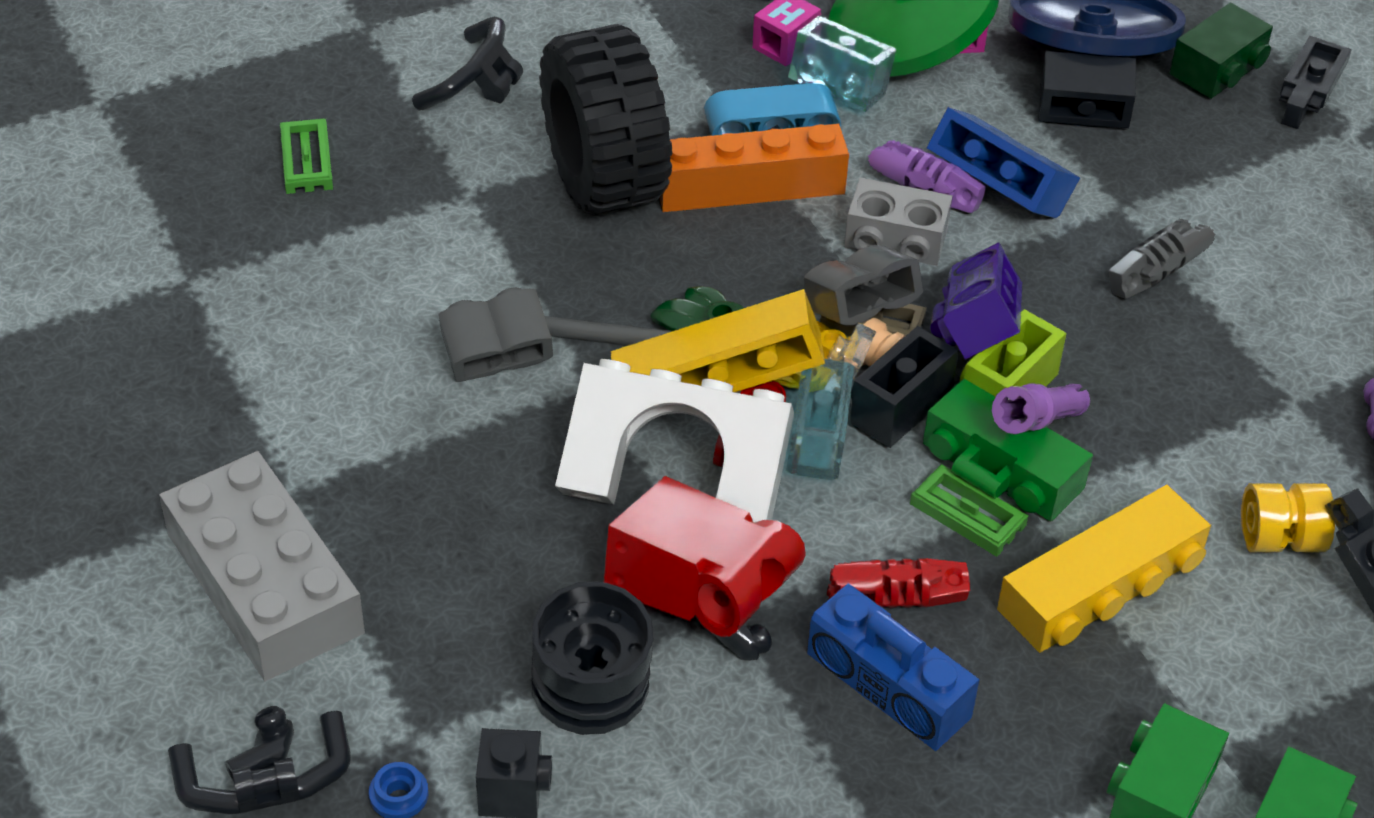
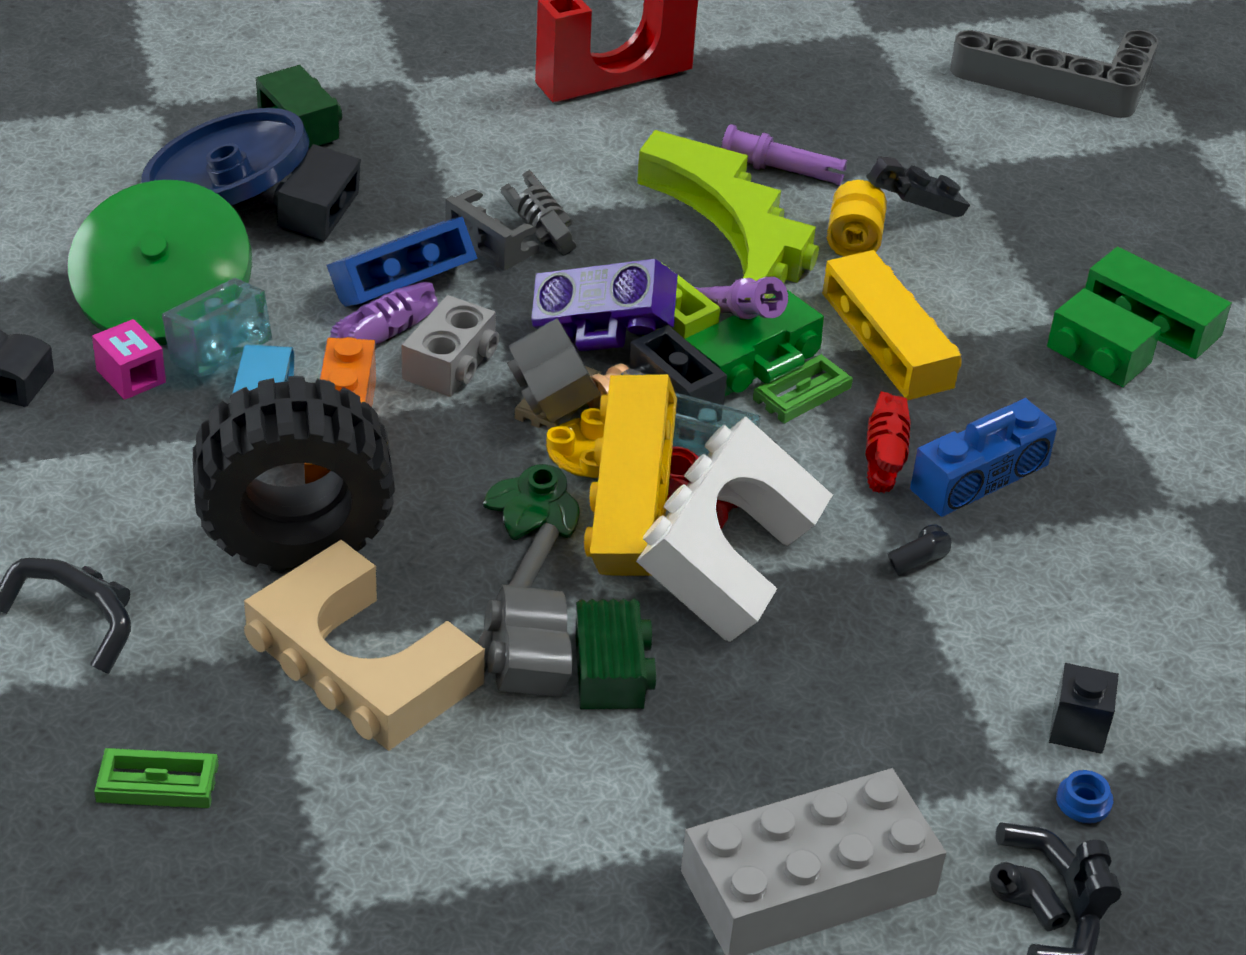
camera: 80 degrees left, 5 degrees down
black wheel [531,582,654,735] -> none
red piece [604,476,806,637] -> none
black hinge [1279,36,1352,129] -> none
none -> tan arch [244,540,485,751]
none -> dark grey hinge [445,189,539,271]
none -> dark green brick [575,598,656,709]
none -> lime arch [637,130,819,300]

